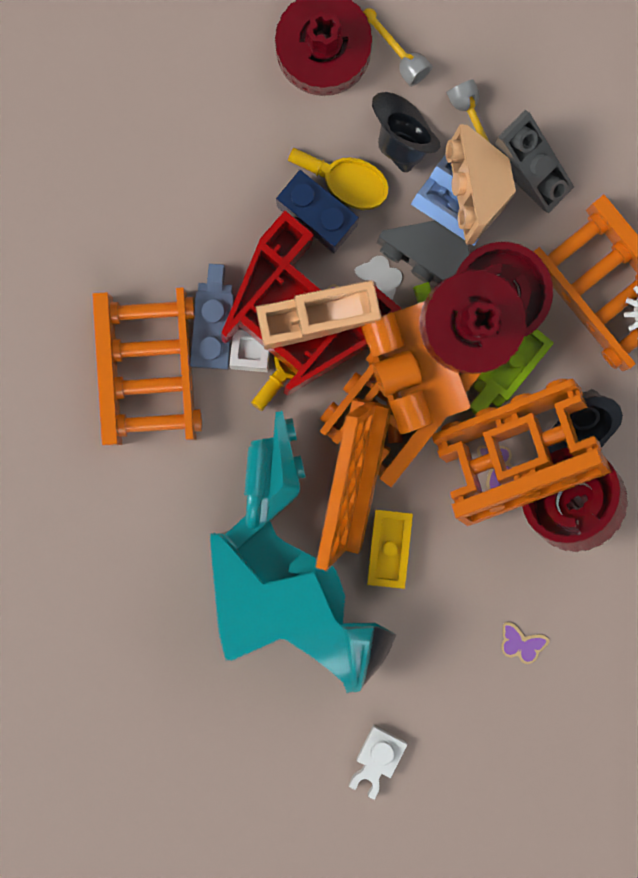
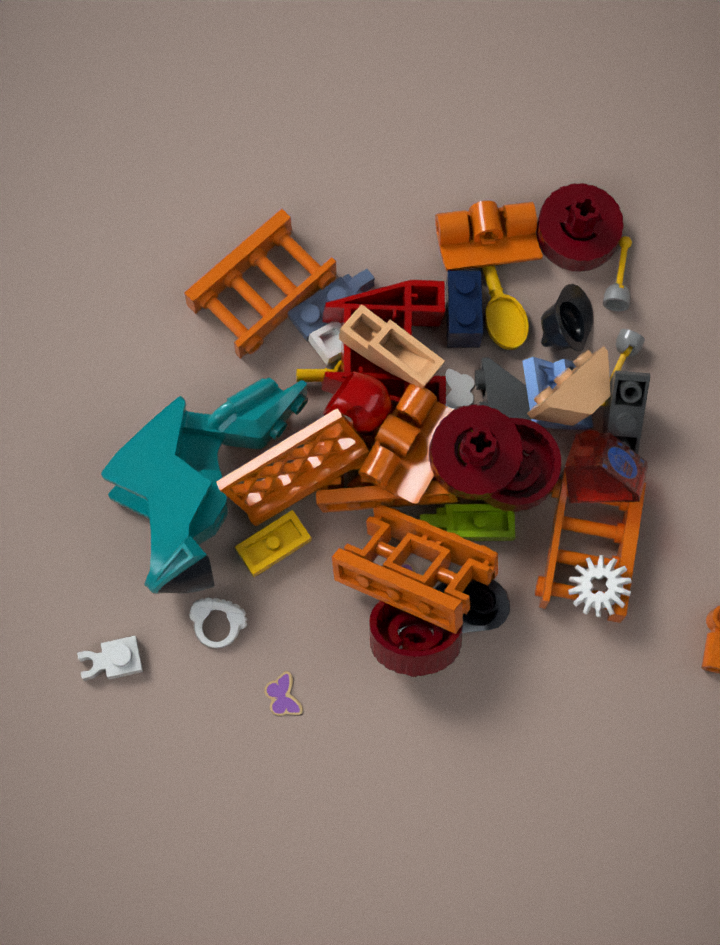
camera: 50 degrees right, 15 degrees down
none -> white piece [189,597,248,649]
none -> red helmet [323,371,391,432]
none -> orange panel [435,201,543,271]
none -> clear red slope [565,430,648,503]

